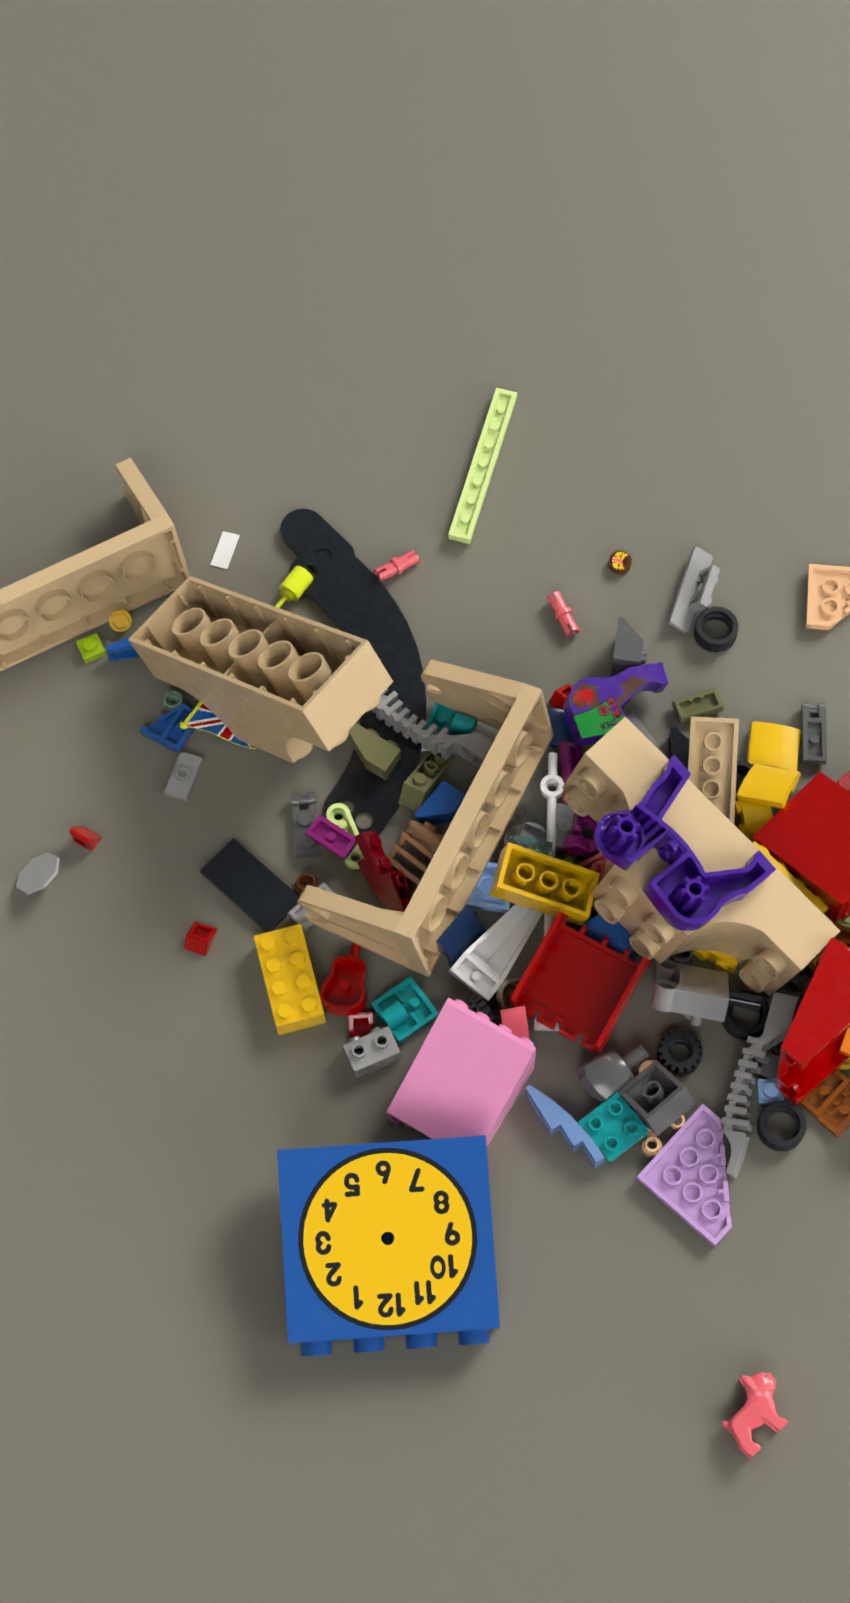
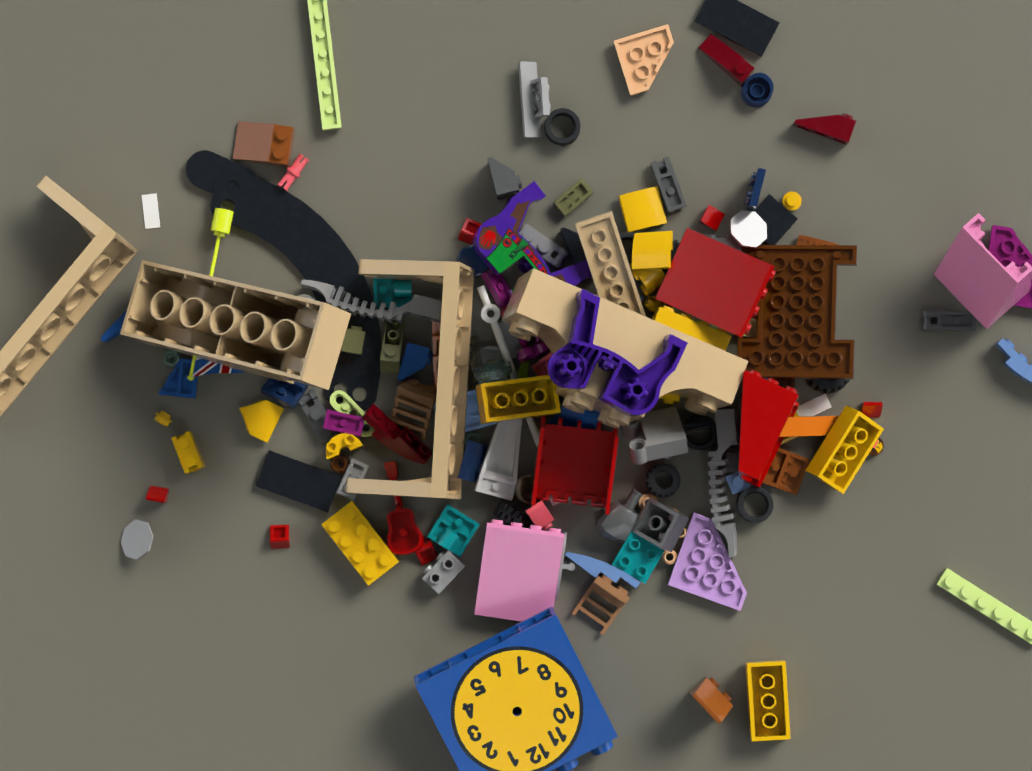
camera: 20 degrees left, 20 degrees up
lime plate [76,633,106,664] -> none
yellow plate [109,609,132,632] -> none
light grey plate [164,751,203,802] -> none
coral pin [547,591,580,637] -> none
tile [609,551,632,574] -> none
coral animal [722,1372,788,1458] -> none
none -> yellow plate [154,410,172,427]
none -> yellow brick [171,431,205,474]
none -> dark orange slope [233,121,295,167]
none -> yellow slope [239,400,284,443]
none -> dark blue slope [261,378,309,410]
none -> yellow cylinder [326,433,364,460]
none -> light grey shield [555,532,575,600]
none -> medium nougat plate [571,575,630,635]
none -> dark orange slope [689,676,733,724]
none -> yellow brick [745,660,791,741]

